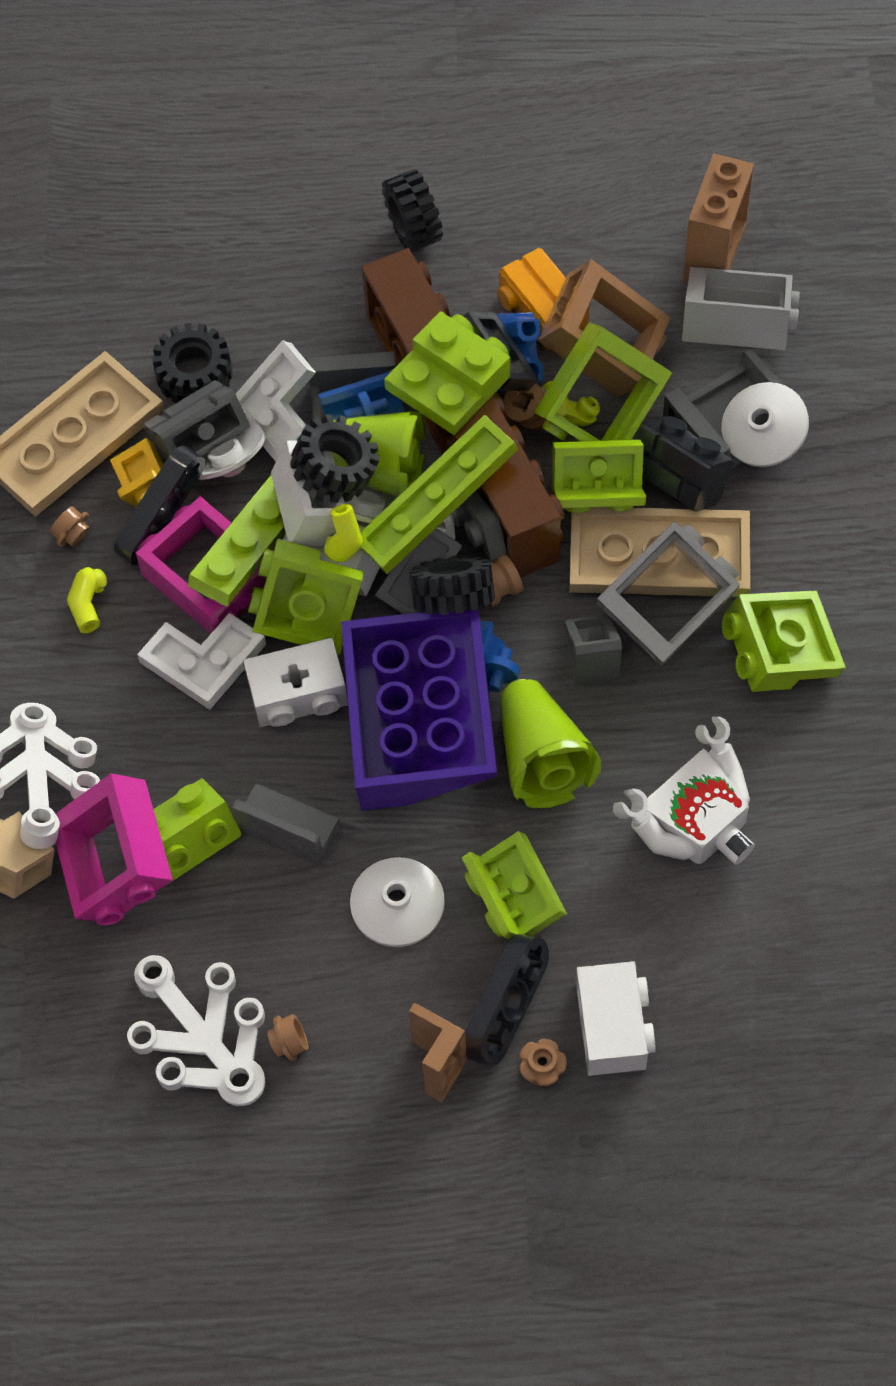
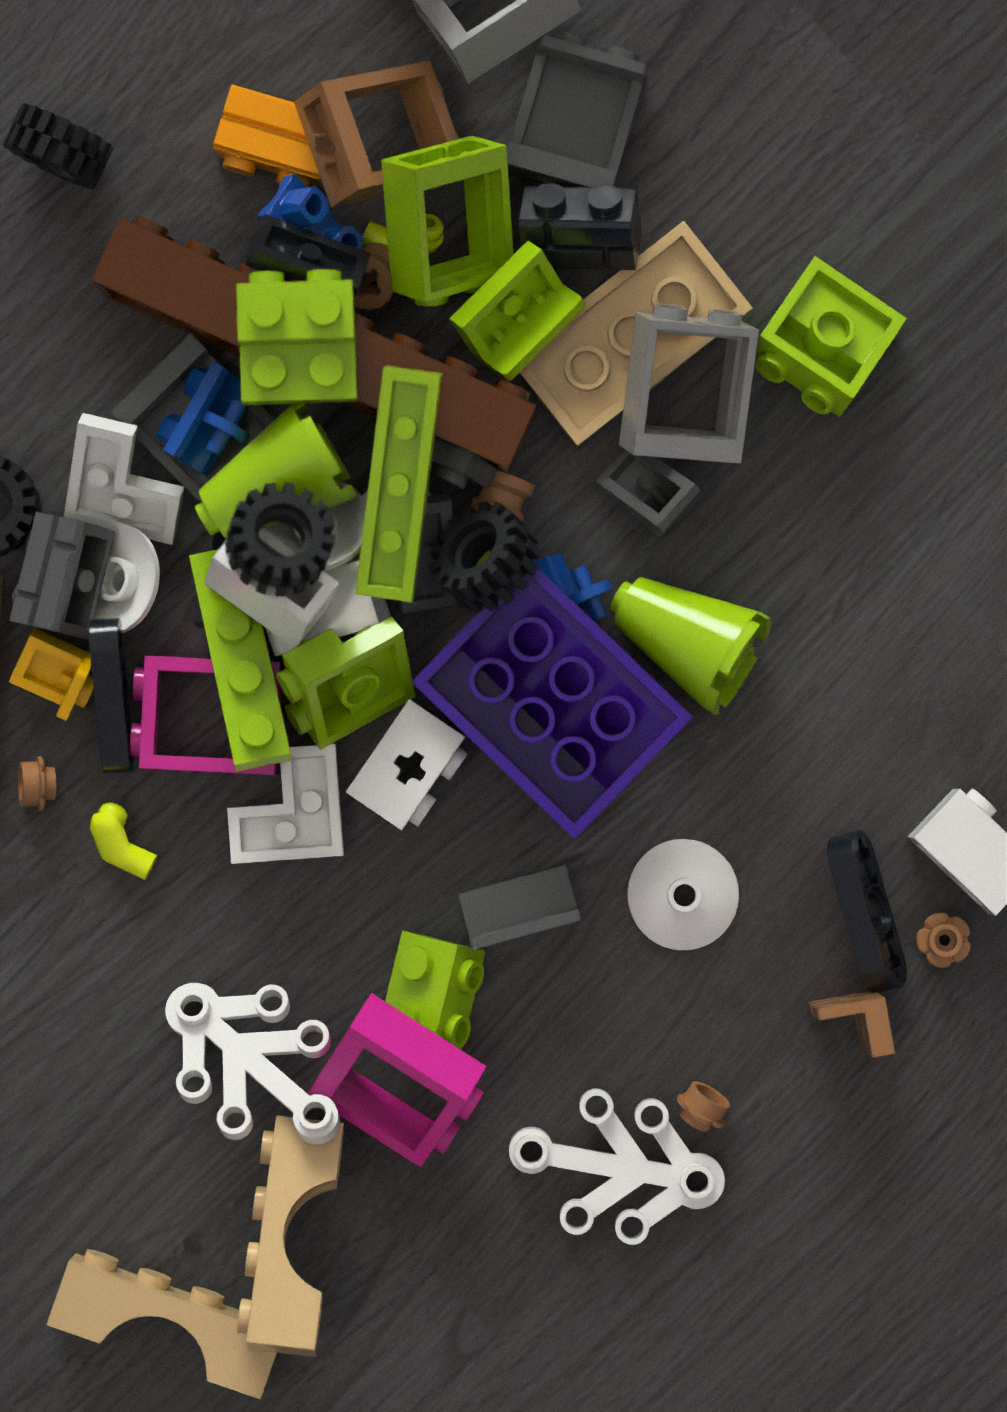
camera: 50 degrees left, 25 degrees up
neon yellow arm [324,504,363,563] -> none
lime bracket [462,831,567,940] -> none
white torso [613,717,755,865] -> none
white dish [721,382,809,467] -> none

